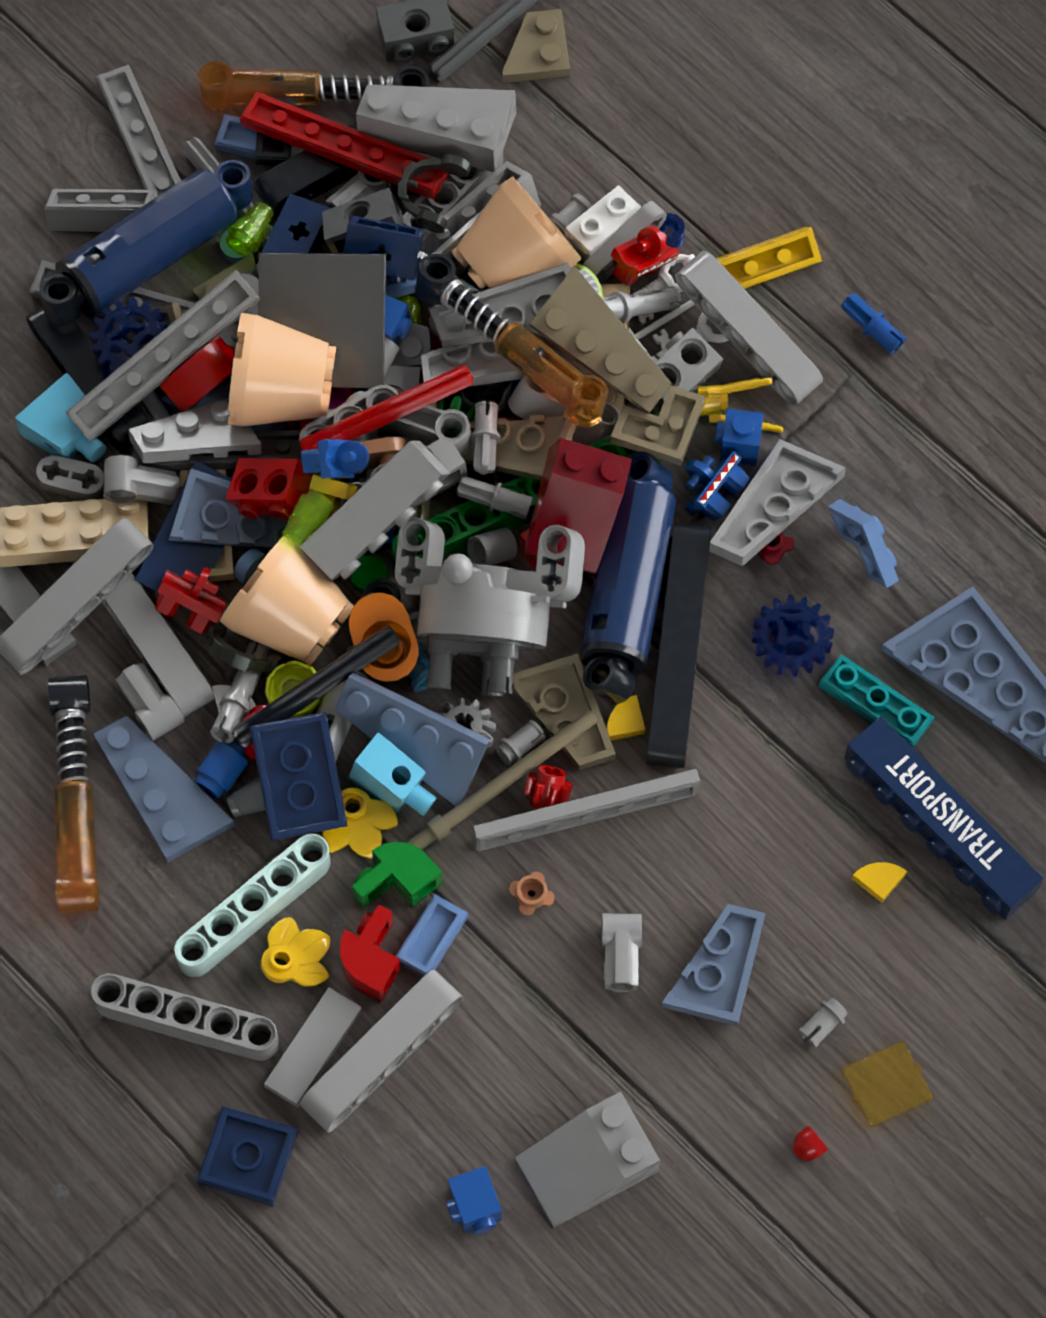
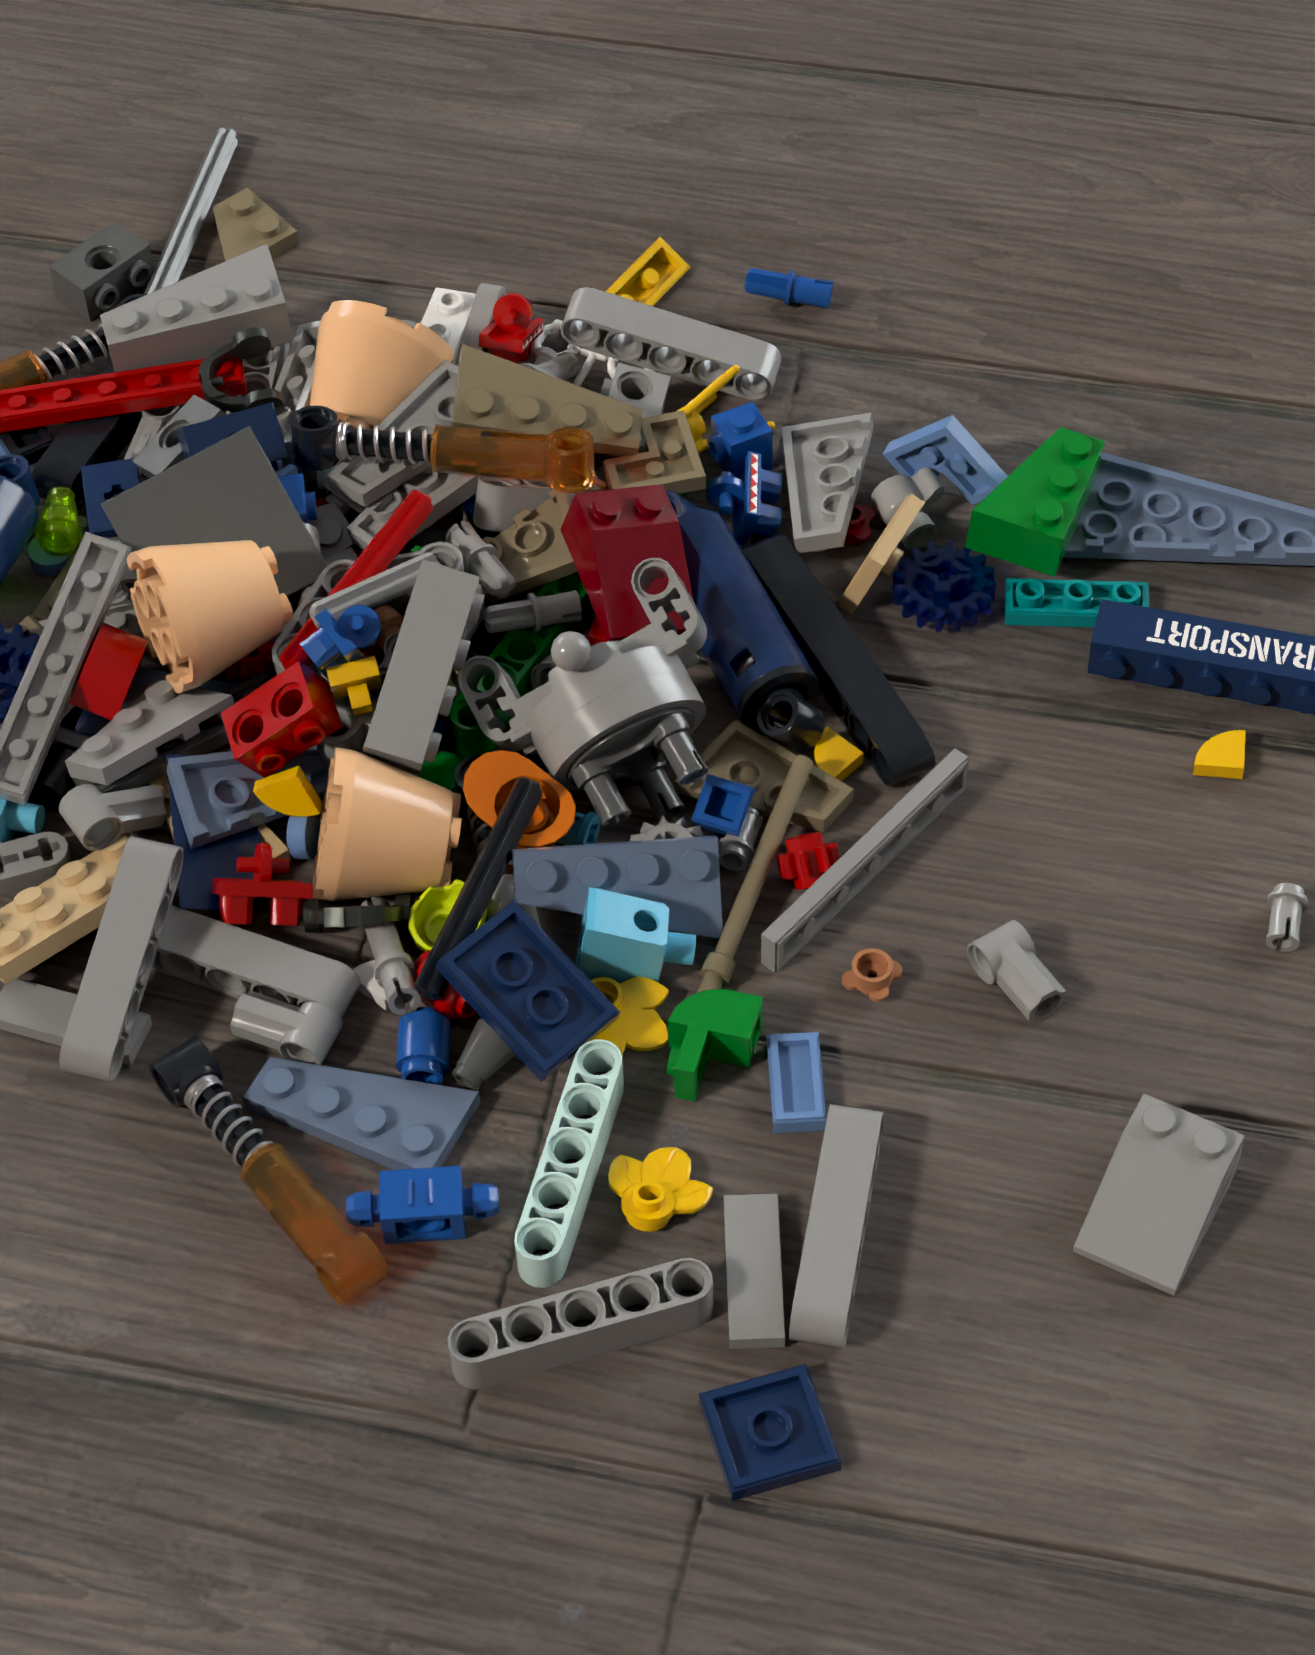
camera: 30 degrees left, 15 degrees down
clear neon green cone [281,488,335,547] -> none
red brick [340,905,400,1003] -> none
blue brick [446,1166,502,1234] -> none
sand blue wing [661,904,766,1027] -> none
none -> yellow tile [253,766,323,817]
none -> light grey axle [309,552,440,629]
none -> blue piece [346,1165,500,1244]
none -> blue slope [691,773,755,837]
none -> tan plate [838,493,925,614]
none -> light grey piece [871,467,945,550]
none -> green wedge [965,427,1105,577]

